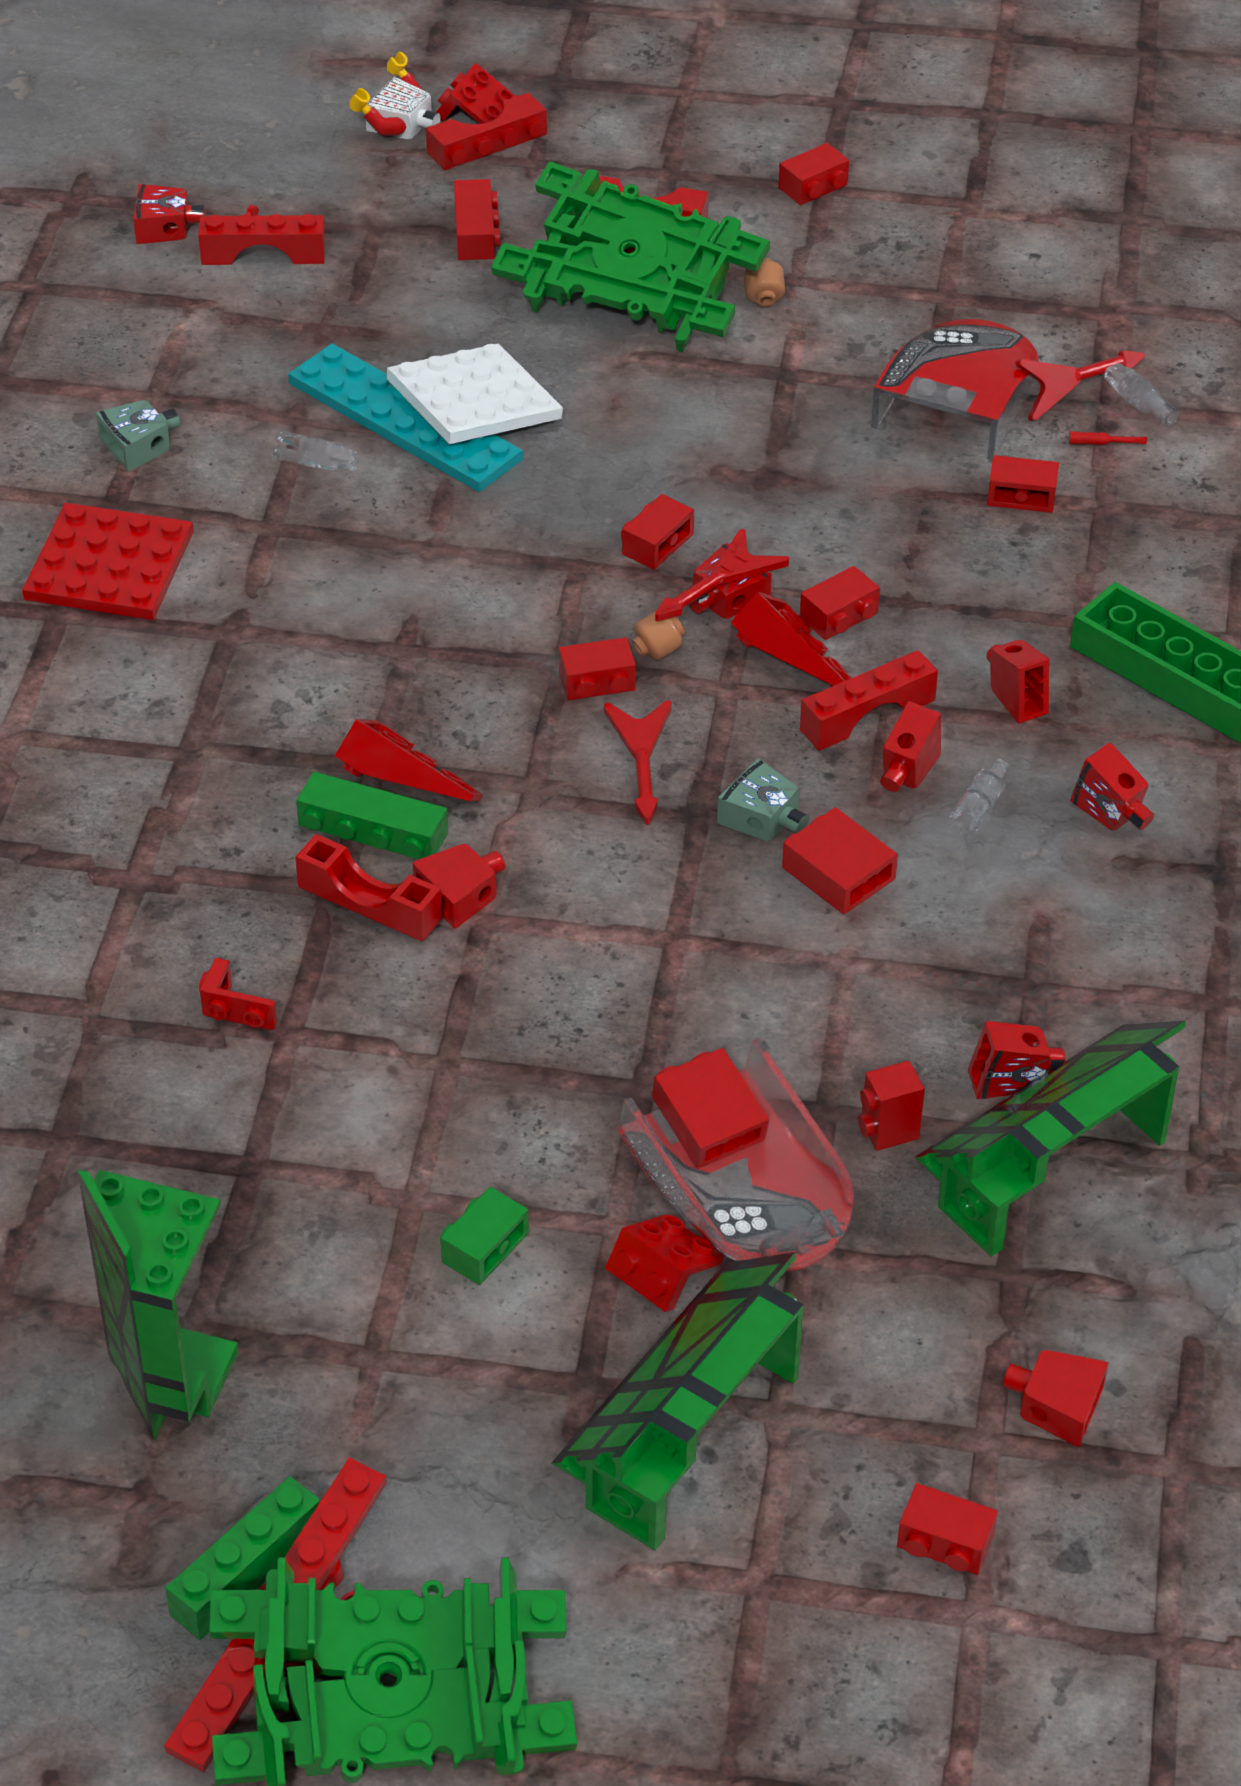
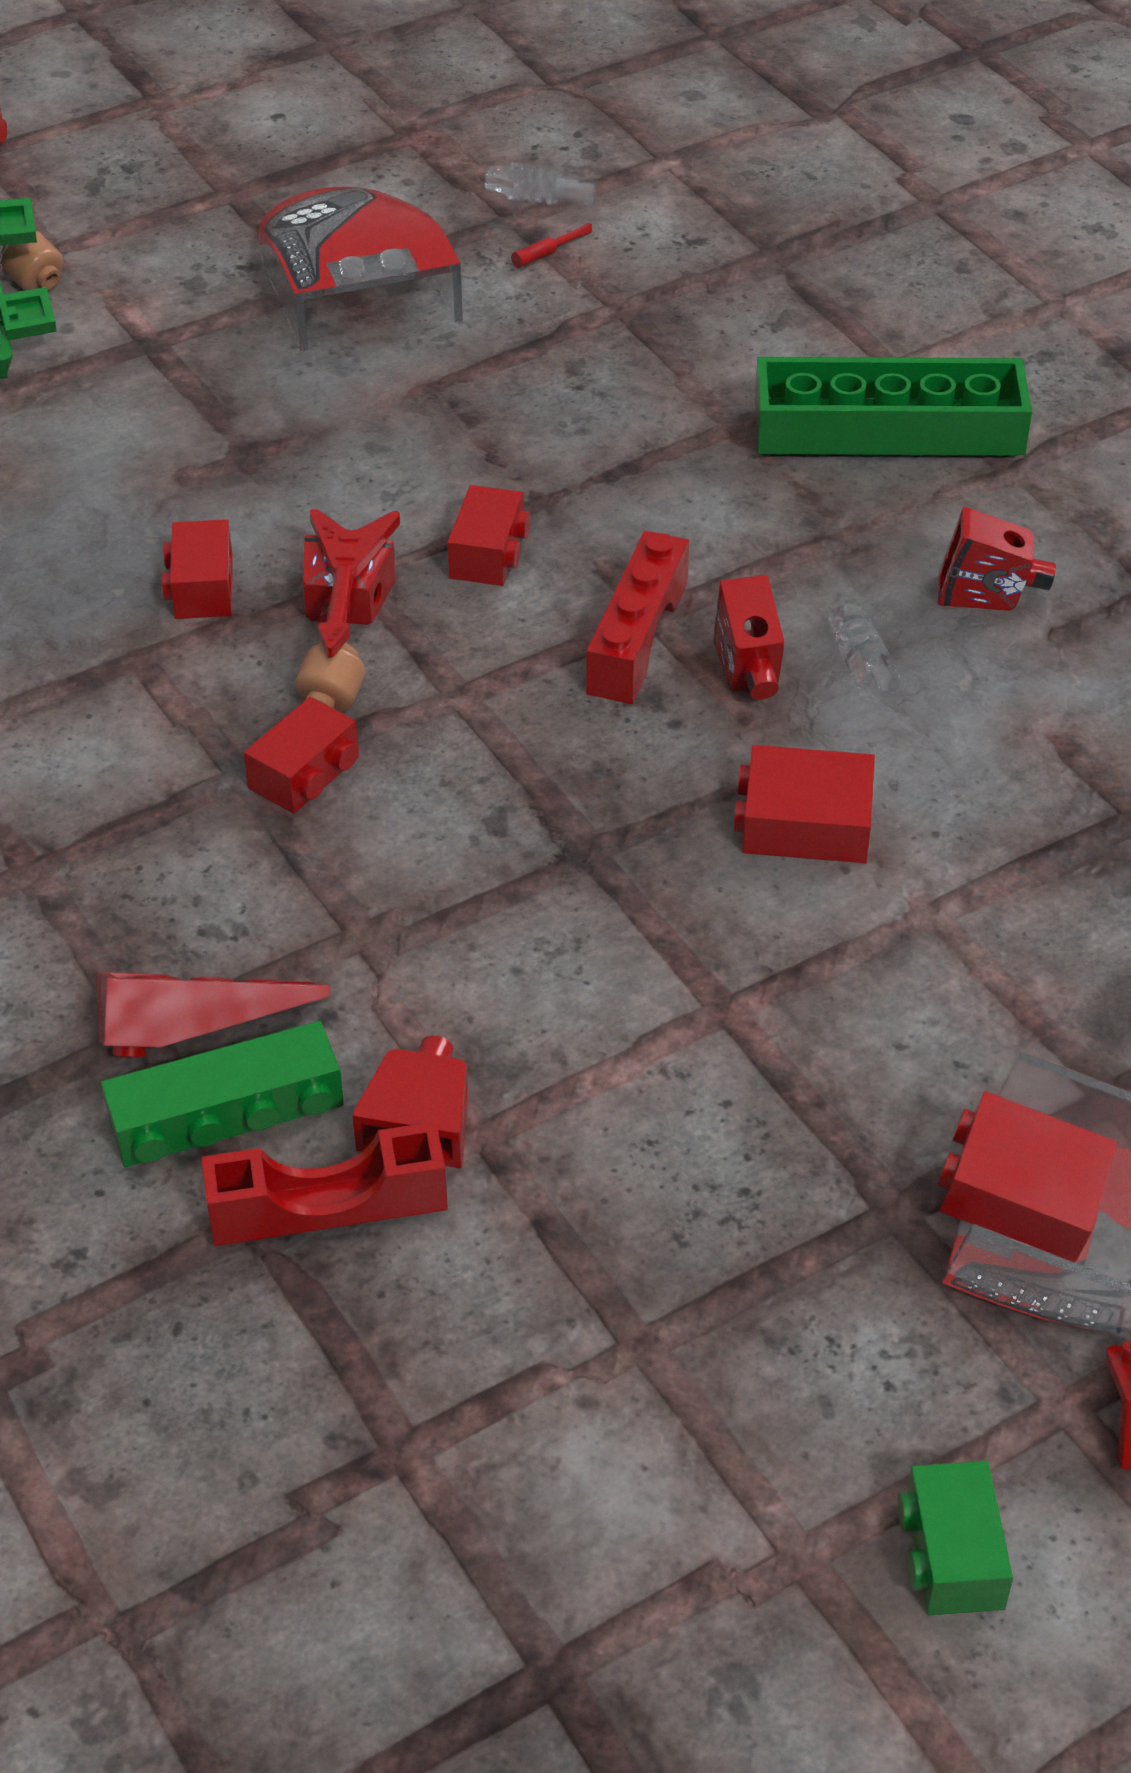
camera: 40 degrees left, 0 degrees up
red bracket [199,958,277,1030] -> none
red piece [604,700,672,825] -> none
sand green torso [717,758,809,841] -> none
red wedge [731,592,852,686] -> none
red torso [986,640,1050,724] -> none
red brick [987,455,1059,513] -> none
red piece [1015,350,1145,421] -> none

